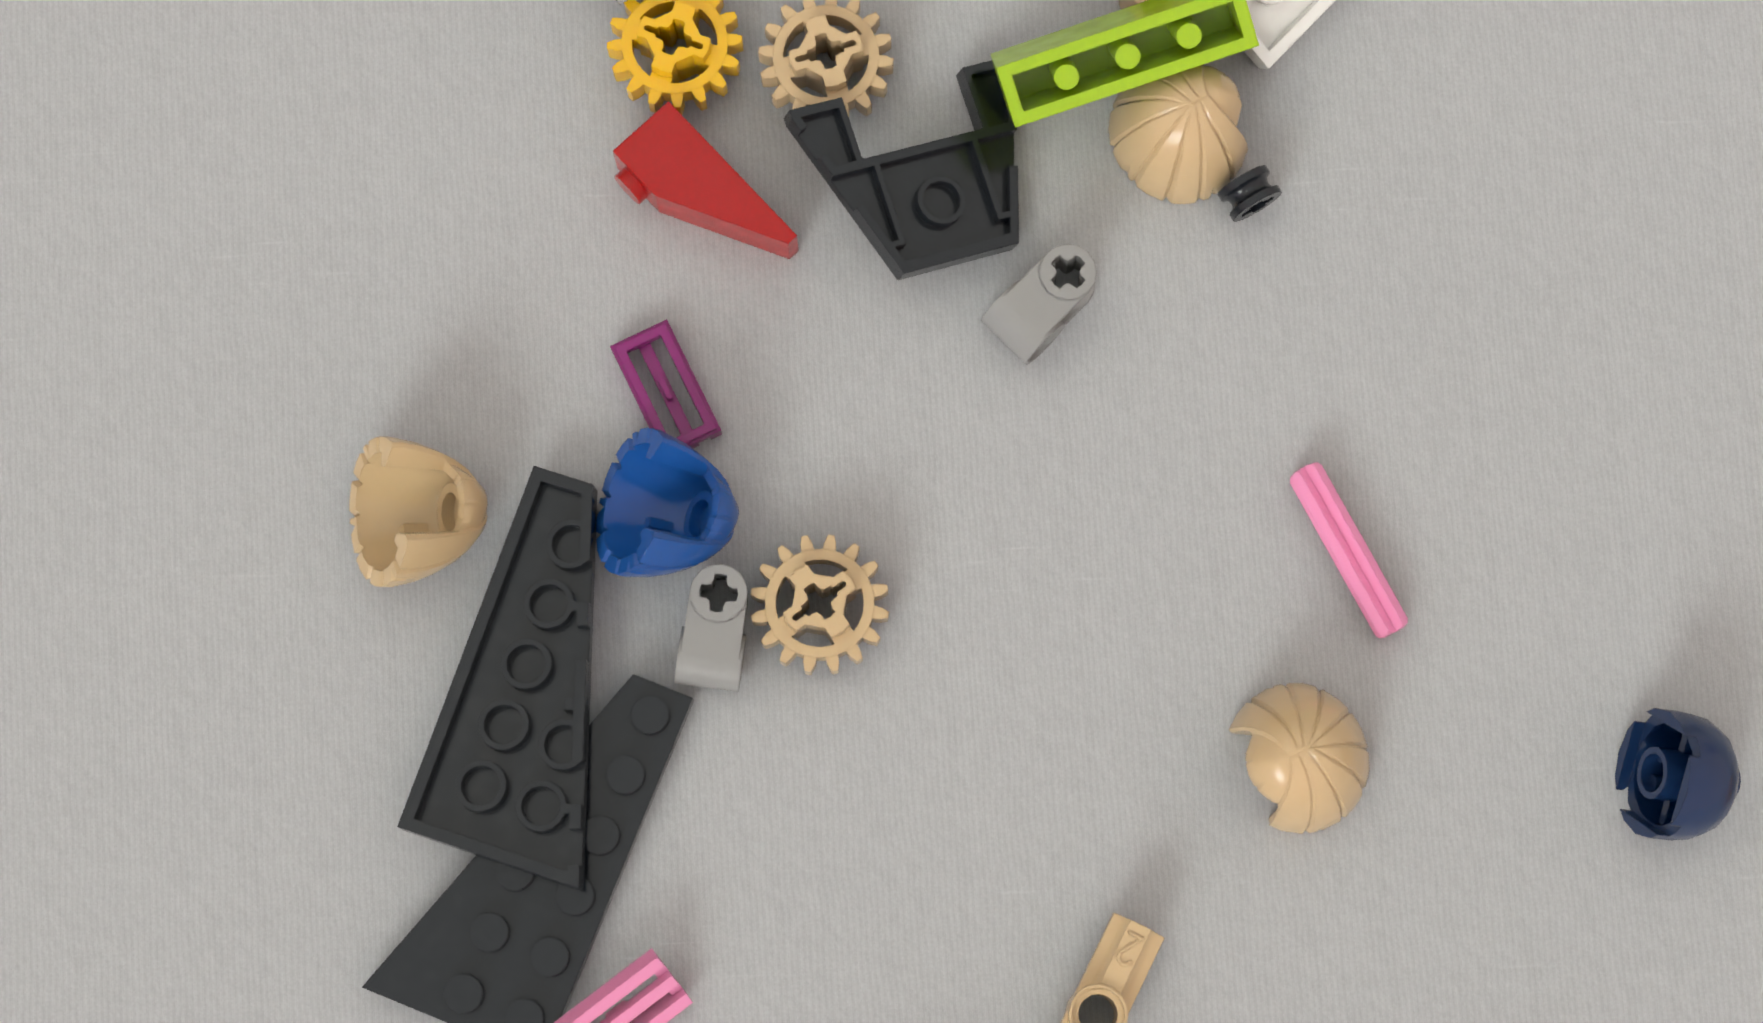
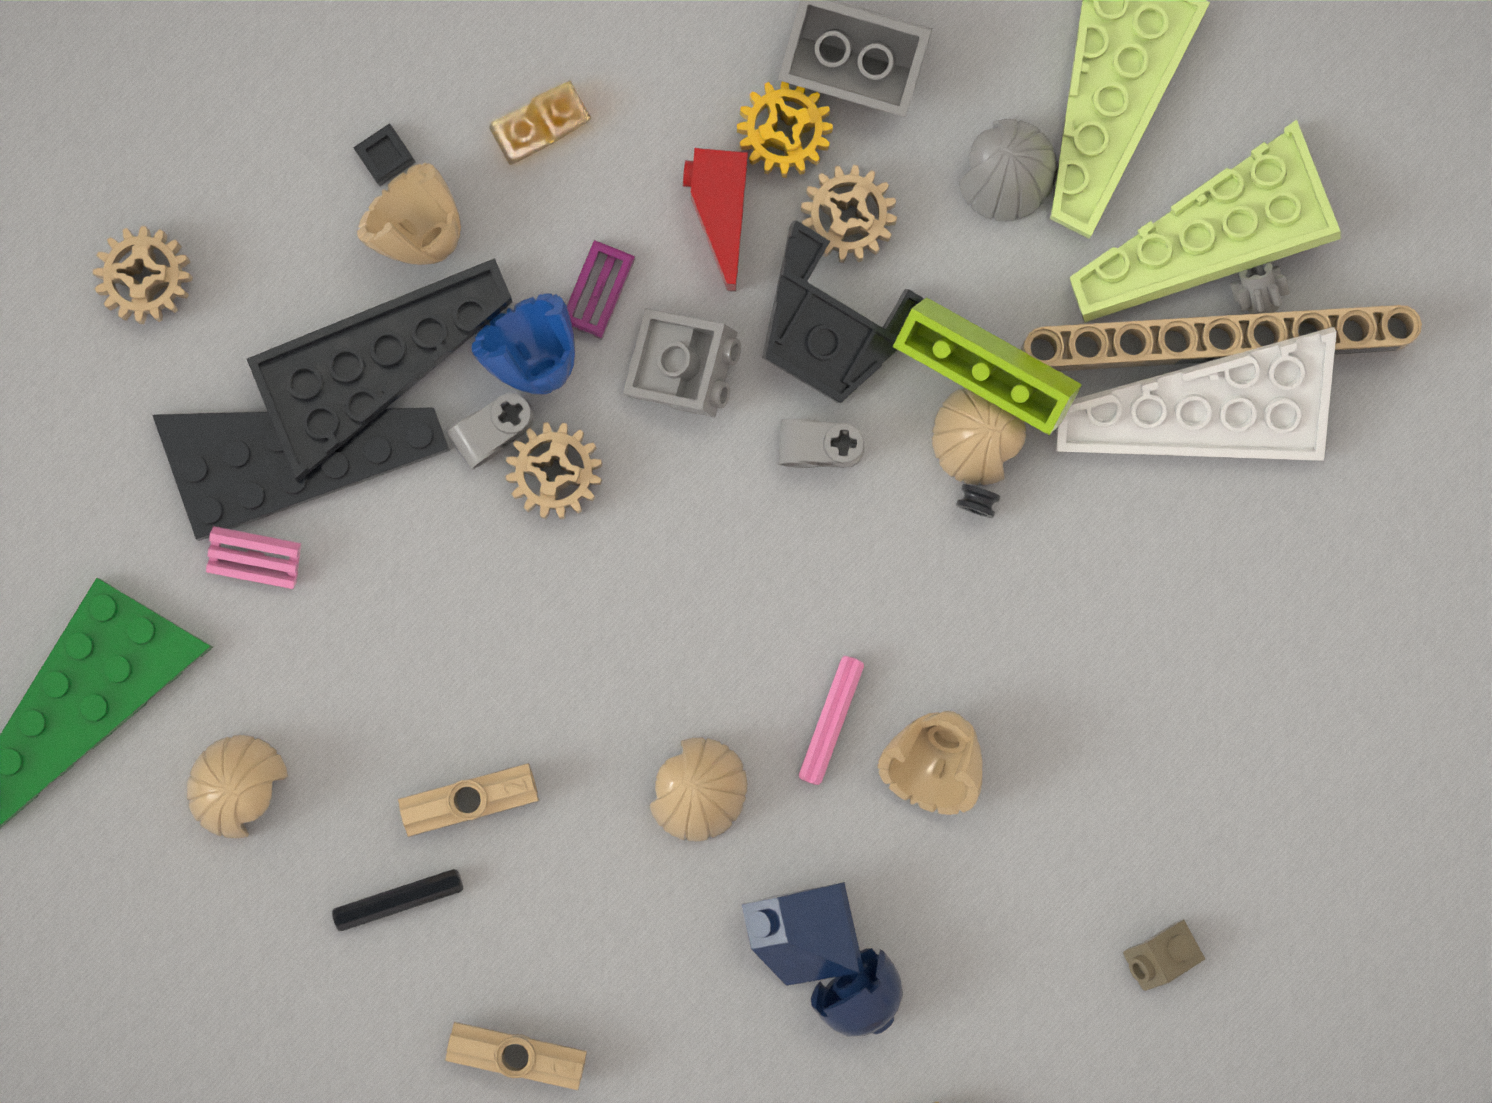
camera: 50 degrees right, 5 degrees up
none -> tan gear [93,226,193,324]
none -> black tile [353,123,416,186]
none -> clear yellow slope [489,80,591,165]
none -> light grey plate [623,308,741,418]
none -> dark blue slope [741,882,864,986]
none -> tan hair [878,710,982,815]

